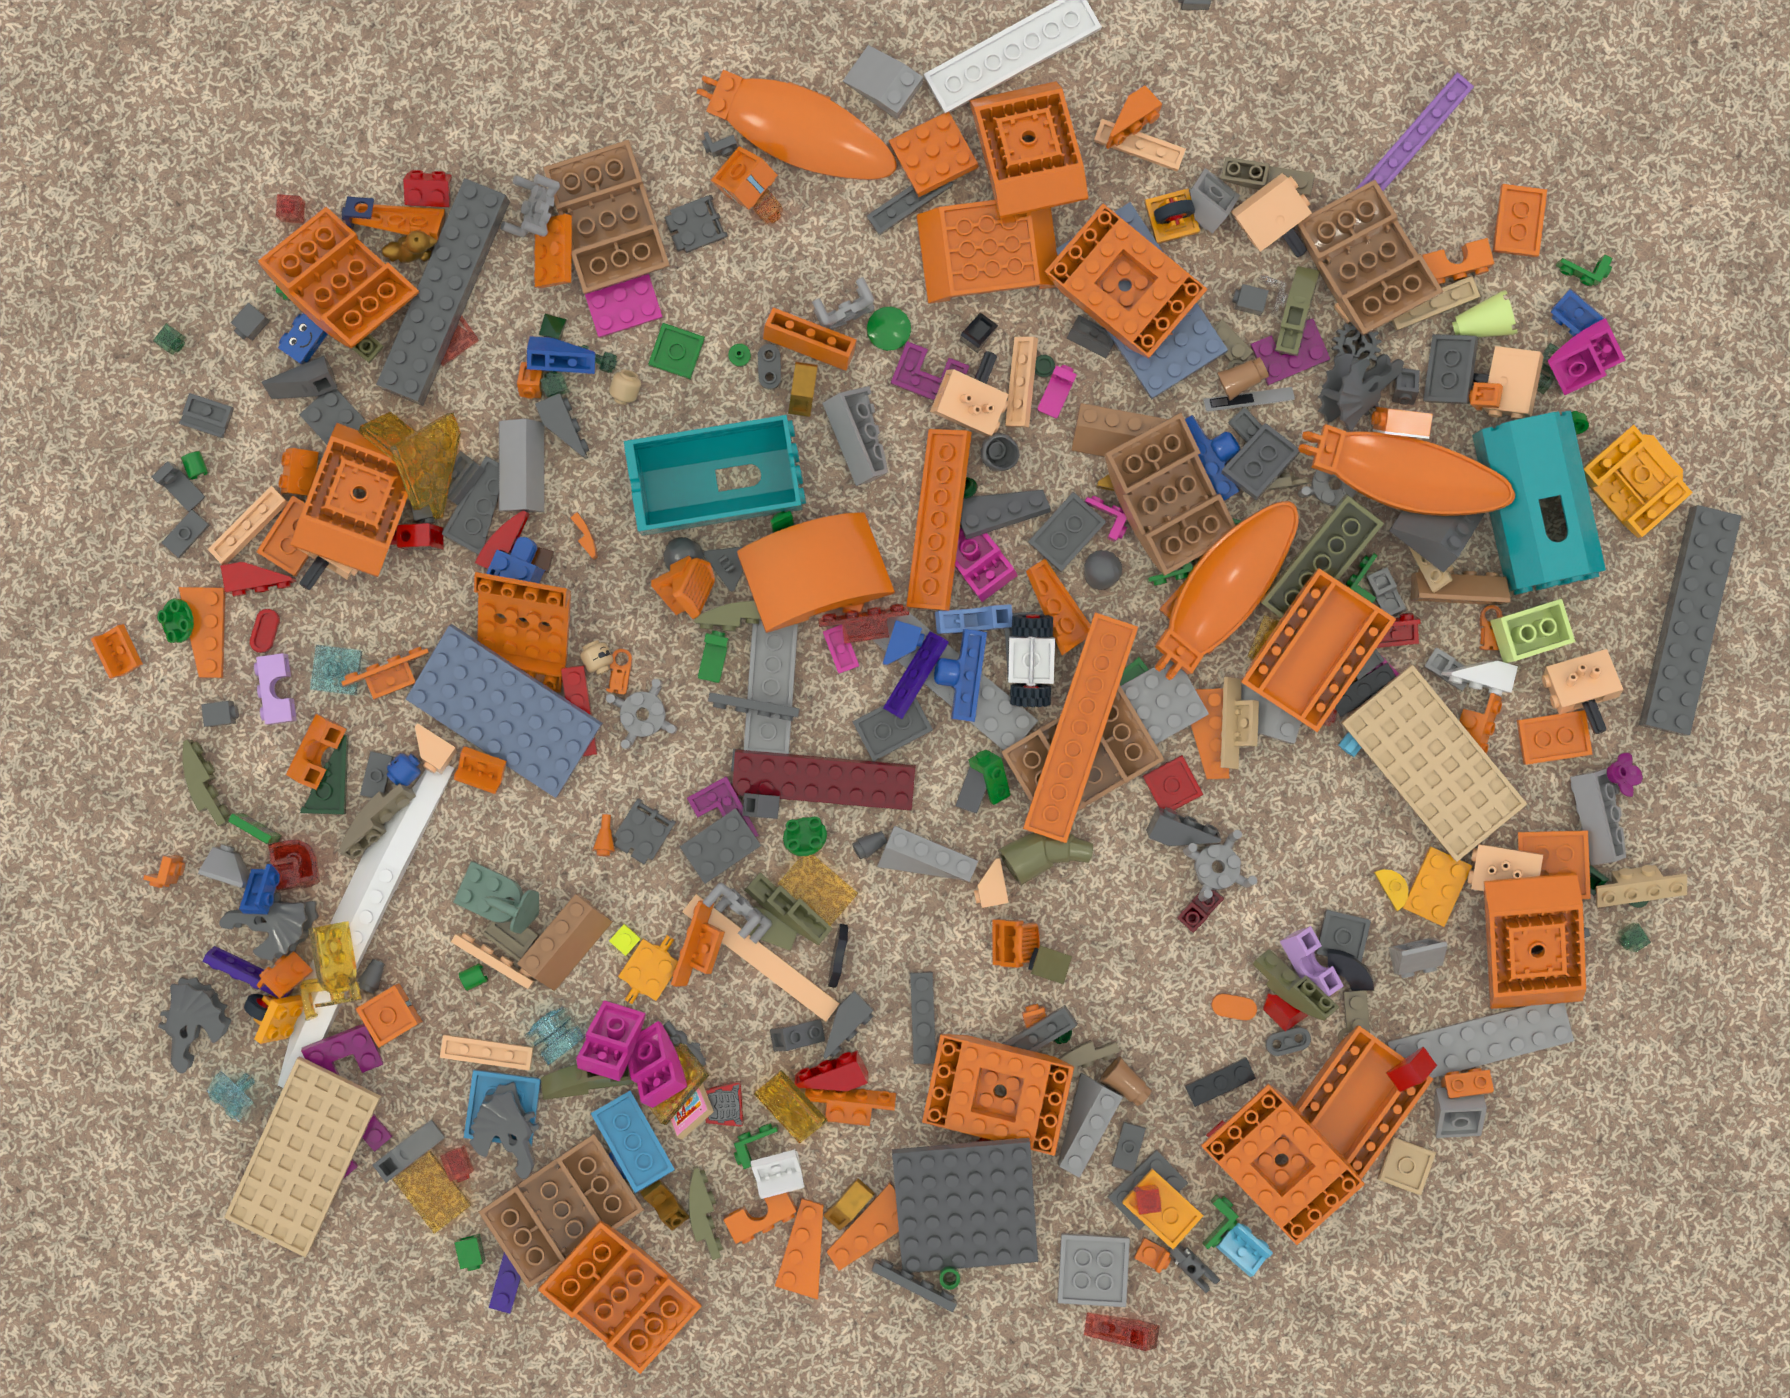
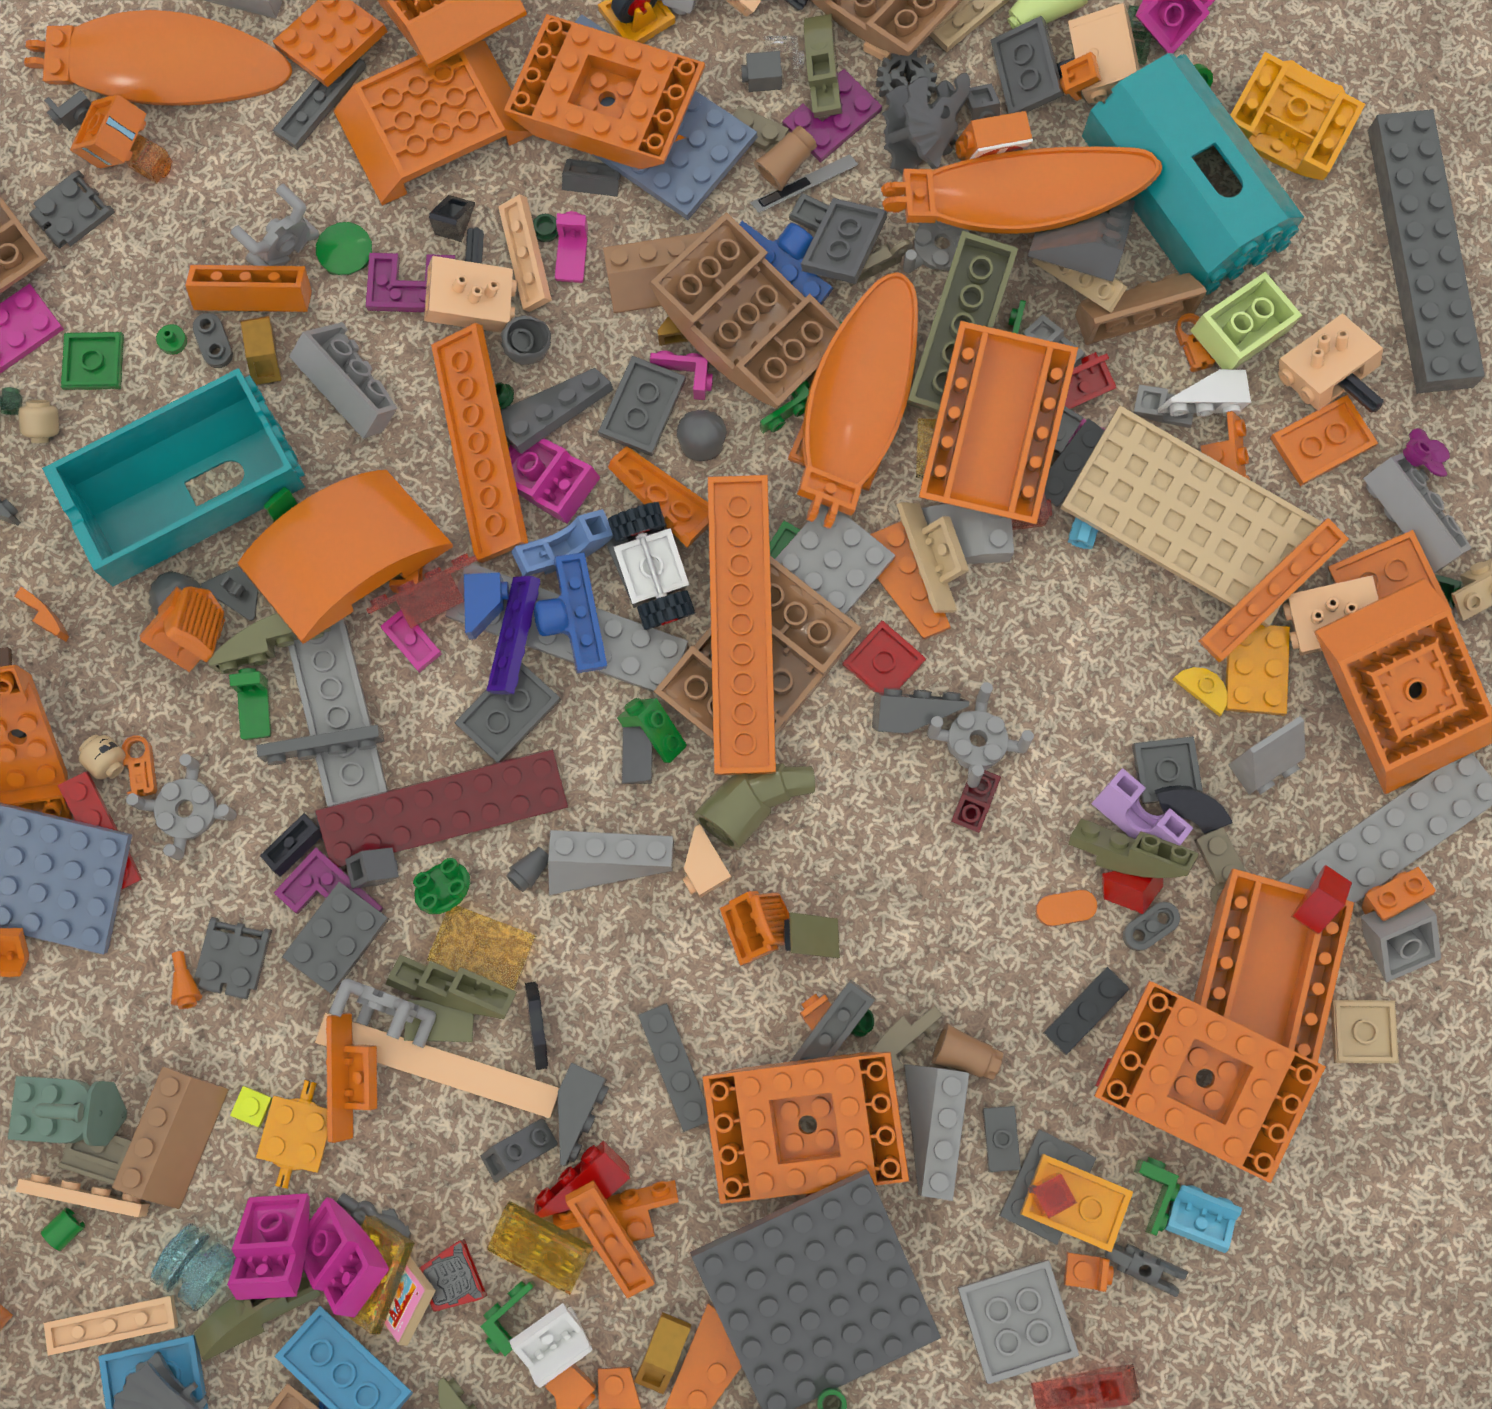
camera: 20 degrees left, 10 degrees down
none -> black plate [260,813,322,877]
none -> orange plate [565,1181,655,1299]
none -> orange plate [1198,518,1349,662]

